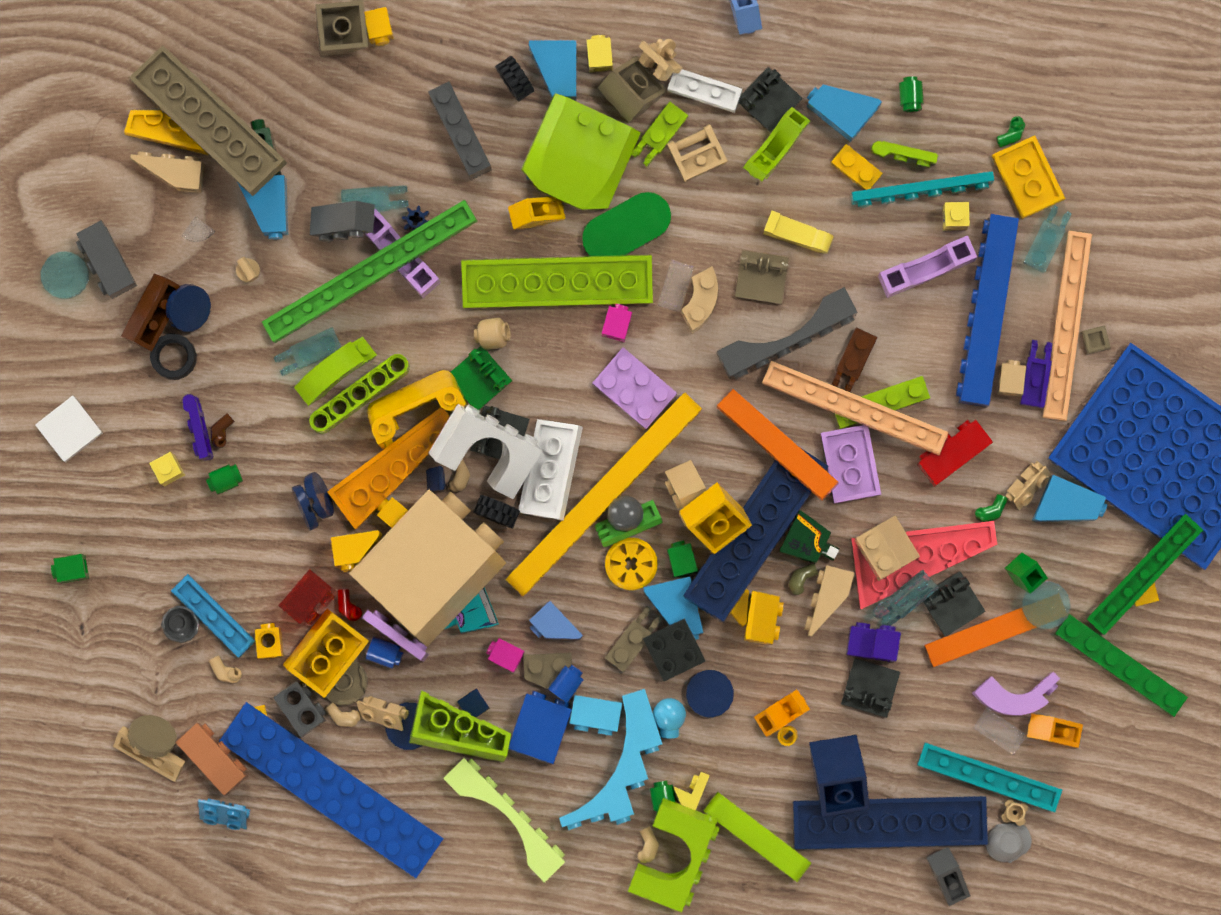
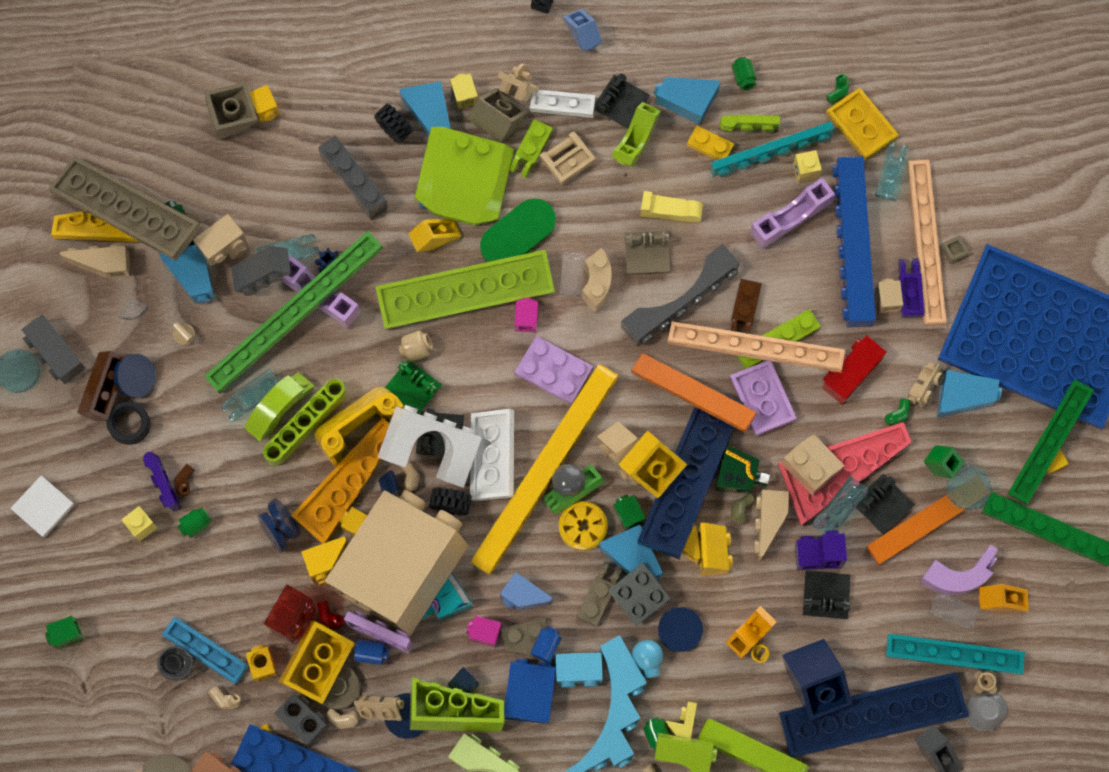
camera: 15 degrees left, 10 degrees down
none -> tan brick [193,214,249,266]

